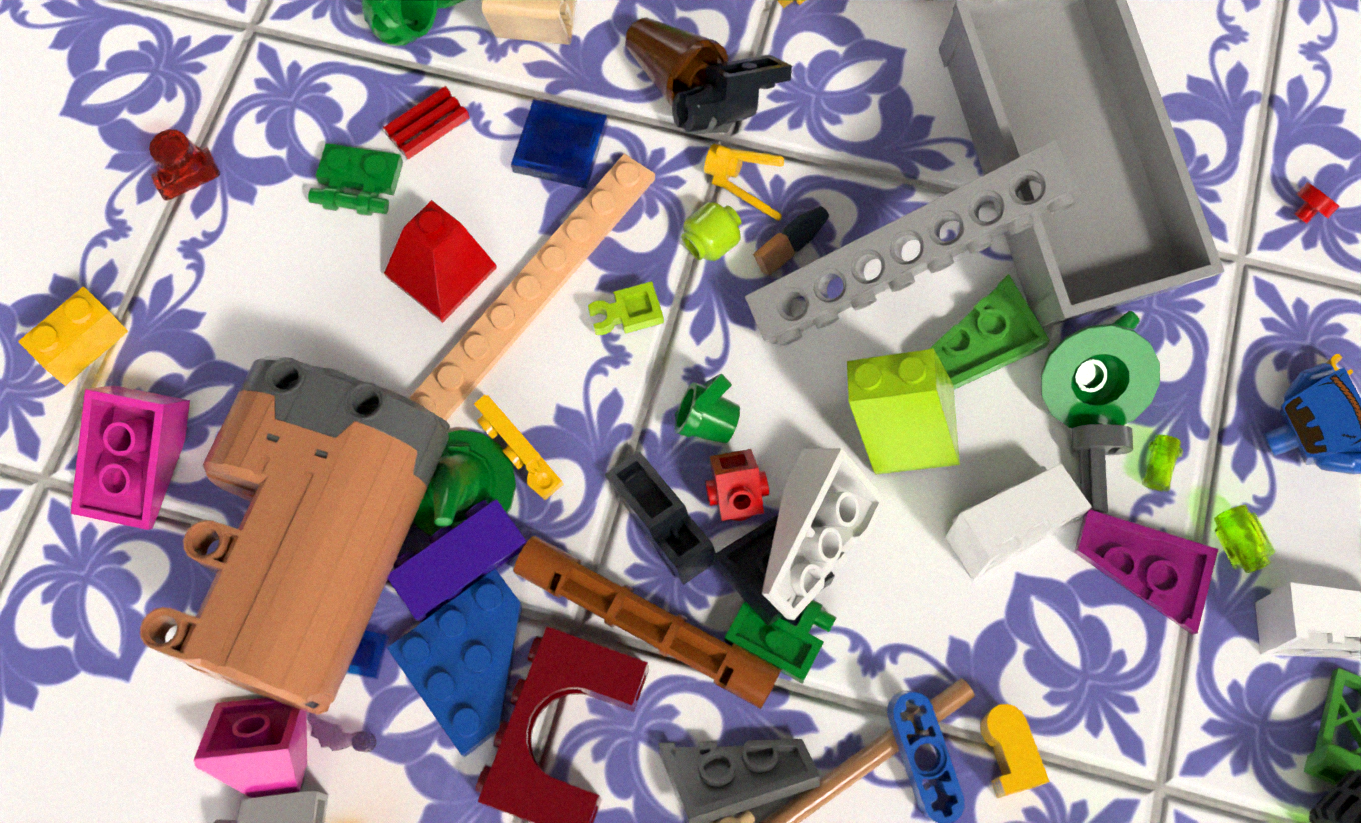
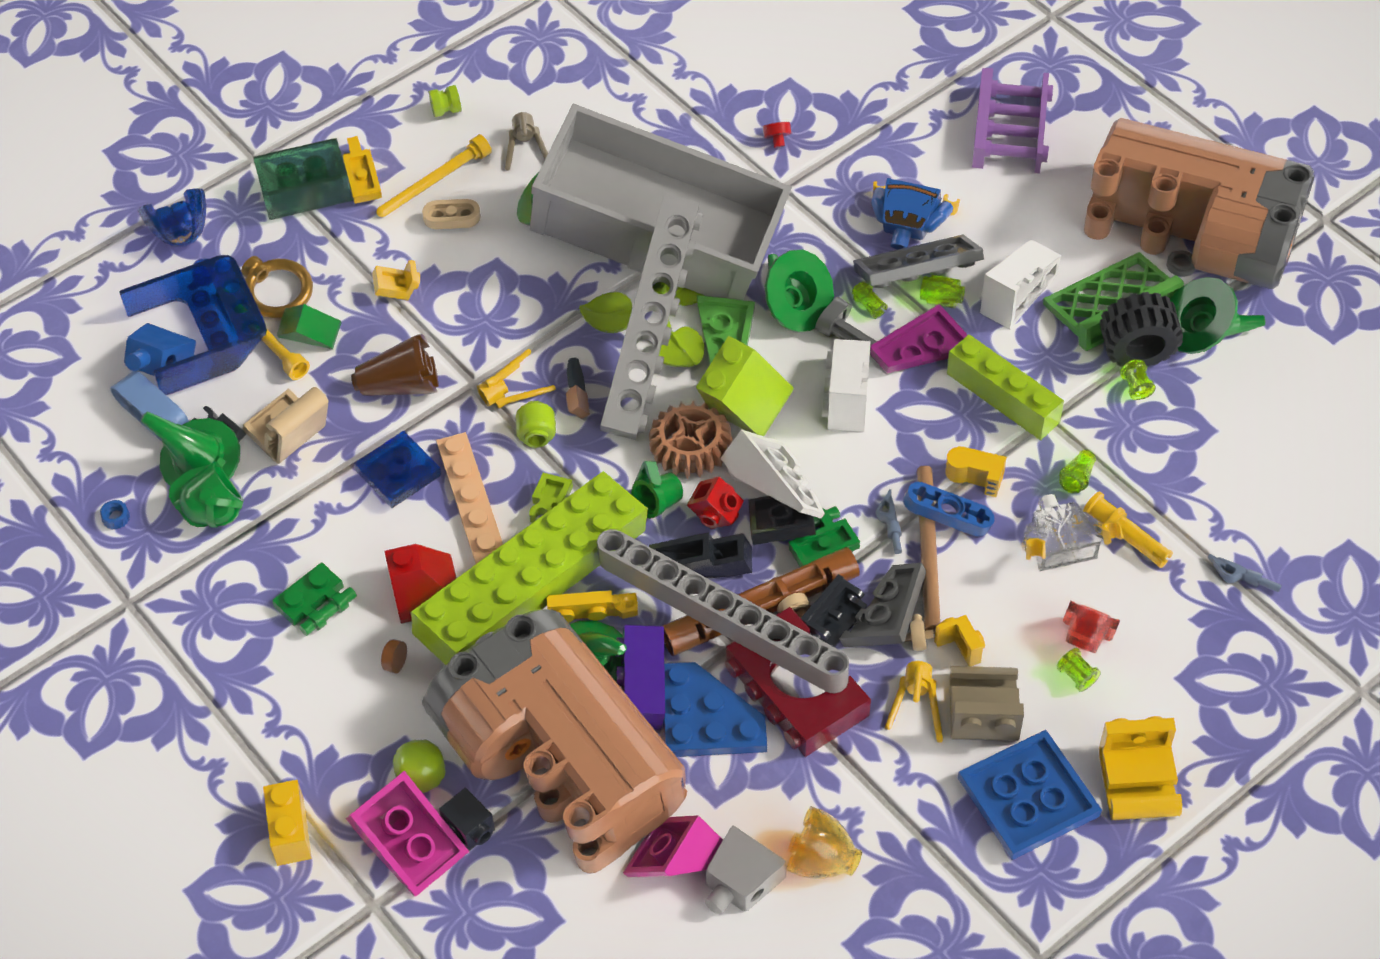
camera: 55 degrees left, 15 degrees down
clear red piece [149,129,221,201] -> none
clear purple piece [307,713,376,753] -> none
red tile [383,86,470,160] -> none
black plate [672,54,792,134] -> none
none -> dark orange tile [381,639,407,674]
none -> lime hair [393,739,446,793]
none -> lime brick [411,471,648,665]
none -> black brick [439,787,495,851]
none -> lime plant [579,282,705,367]
none -> light grey beam [597,529,849,693]
none -> nougat gear [649,400,732,479]
none -> tan tile [777,593,811,618]
none -> black hinge [801,574,867,647]
none -> dark grey plate [853,234,984,288]
none -> sand blue hand [876,489,902,554]
none -> lime brick [947,334,1064,441]

